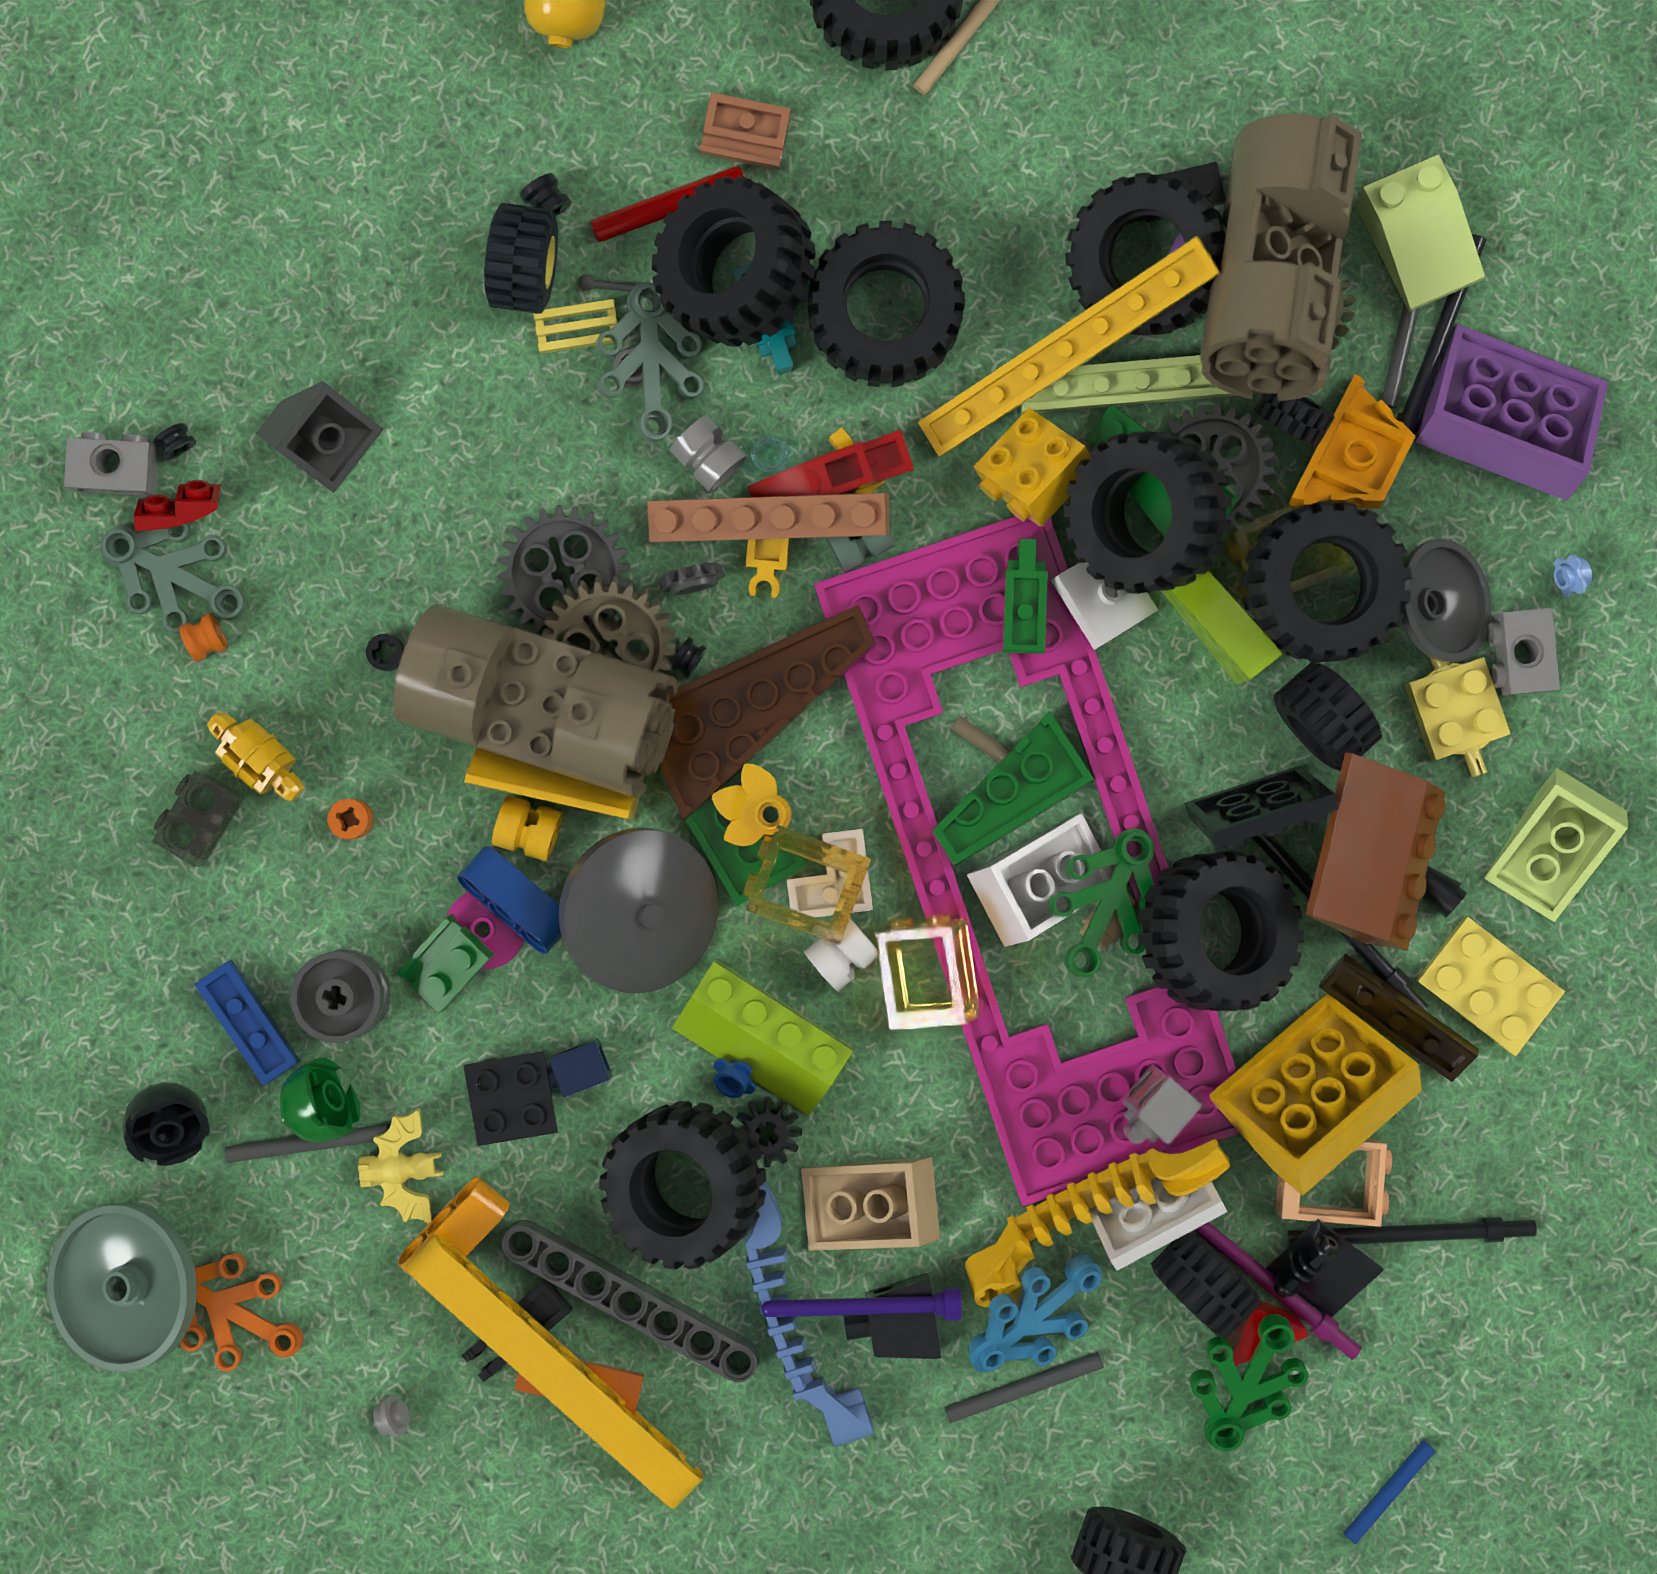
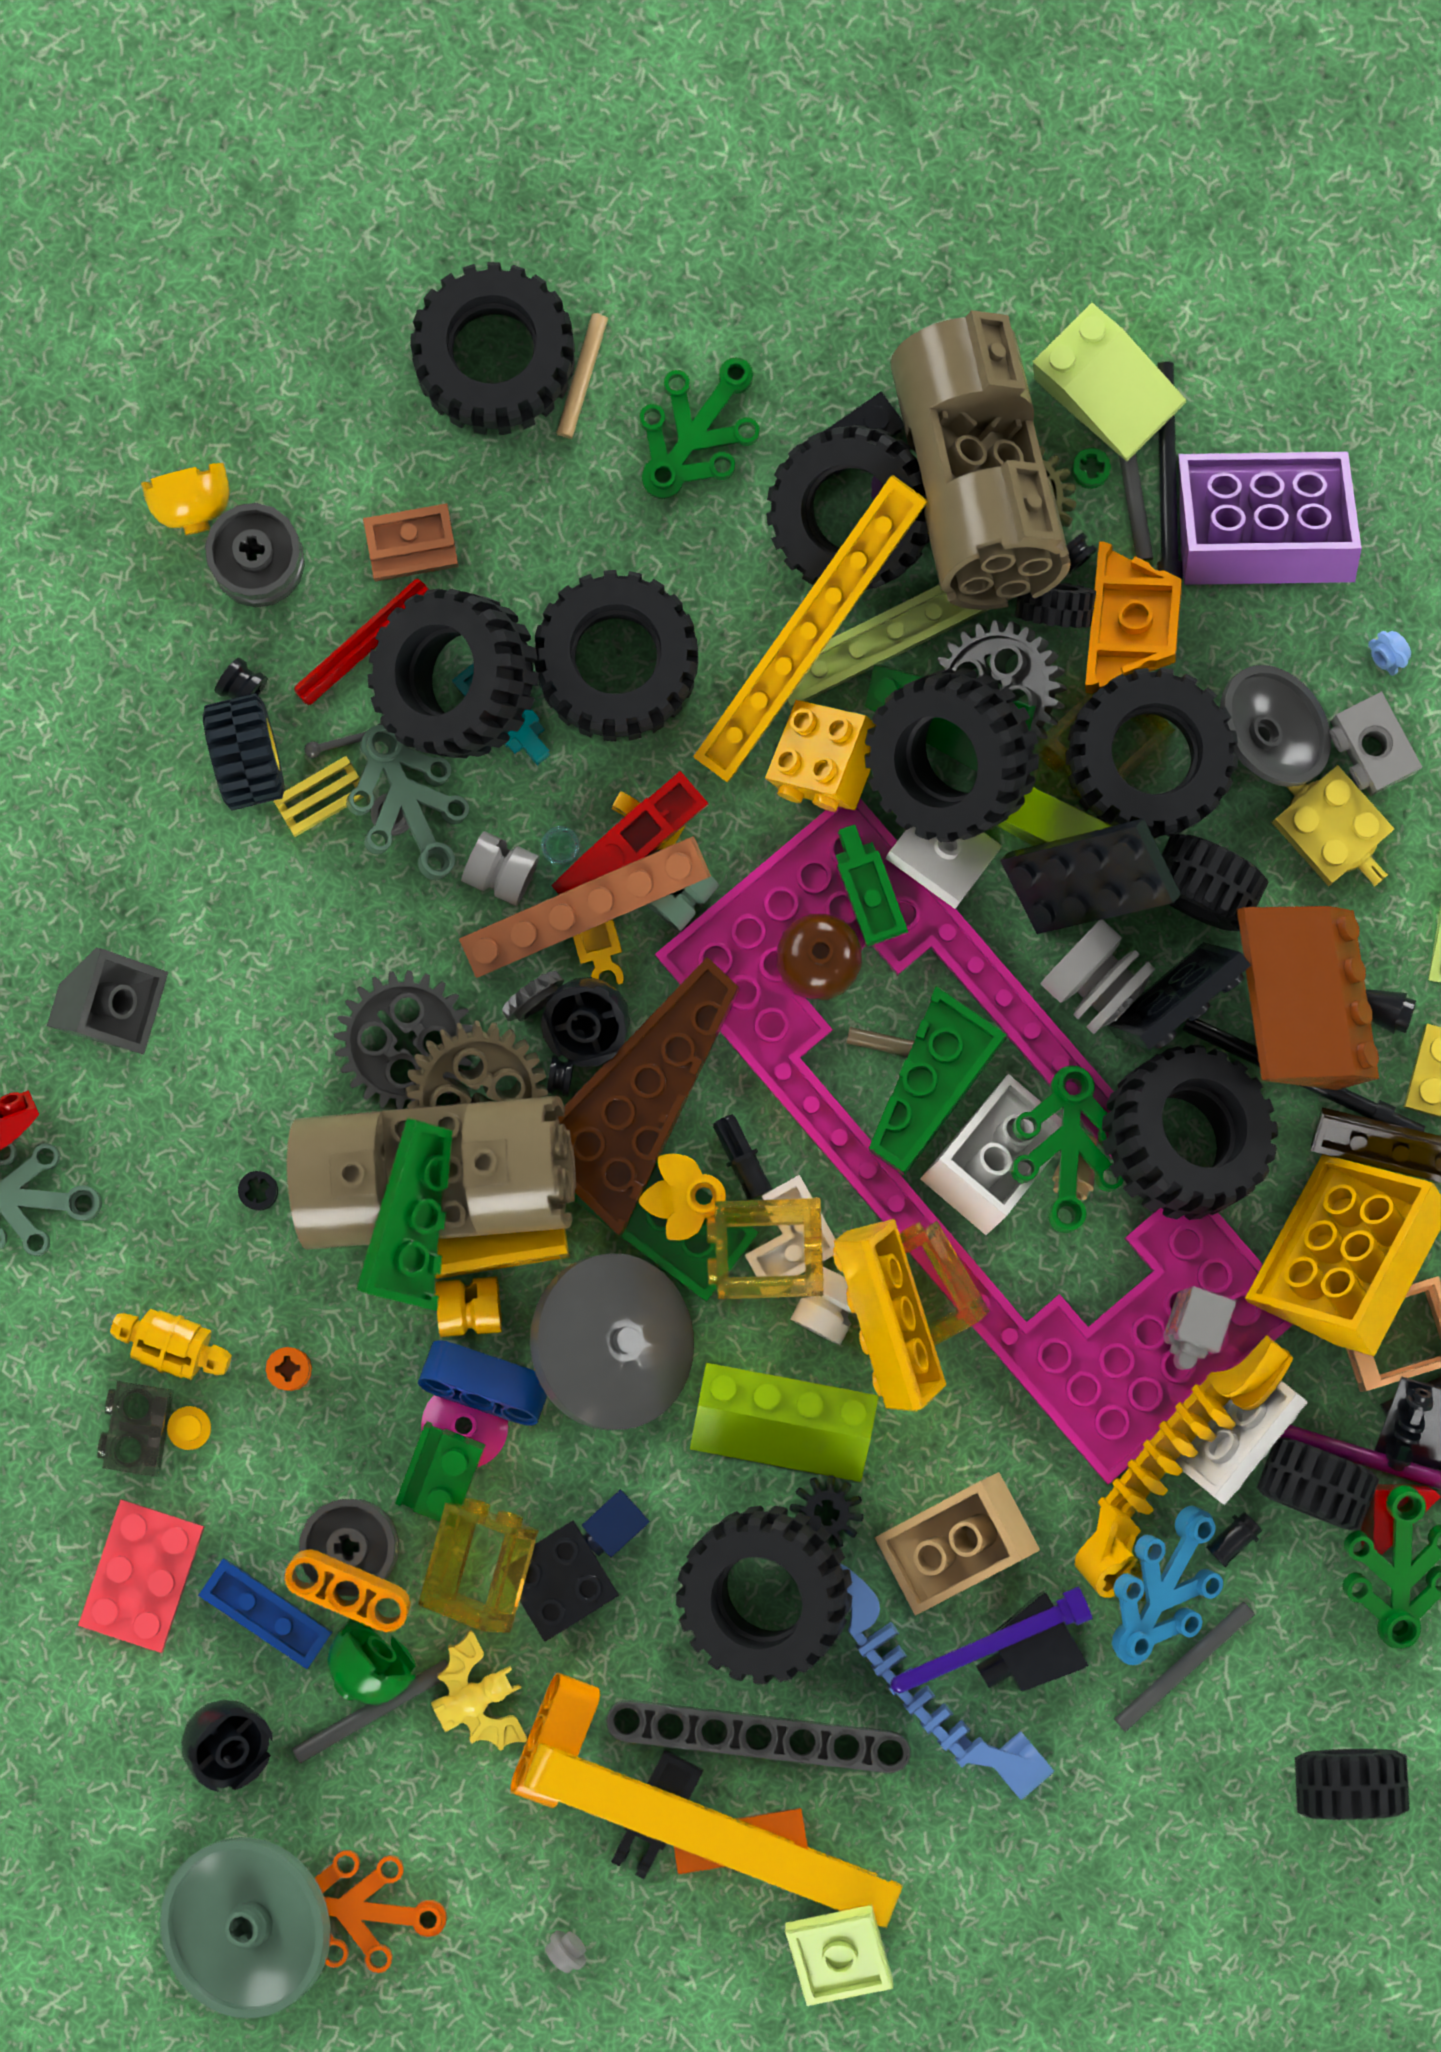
camera: 20 degrees left, 5 degrees down
orange wheel [179,613,229,663] -> none
blue plate [714,1058,756,1098] -> none
none -> coral plate [78,1499,205,1653]
none -> yellow plate [167,1406,211,1450]
none -> dark grey wheel [205,503,305,608]
none -> light orange beam [284,1549,411,1632]
none -> green wing [356,1117,453,1311]
none -> clear yellow window [418,1498,539,1633]
none -> black cylinder [541,977,630,1067]
none -> green plant [640,357,760,499]
none -> black axle [713,1114,773,1201]
none -> reddish brown cylinder [777,914,862,1000]
none -> yellowish green tile [785,1905,893,2006]
none -> yellow slope [833,1219,947,1411]
none -> black plate [1000,818,1181,934]
none -> light grey wheel [1040,919,1155,1034]
none -> black bush [1067,533,1098,574]
none -> green bush [1071,447,1111,489]
none -> black pin [1206,1512,1263,1568]

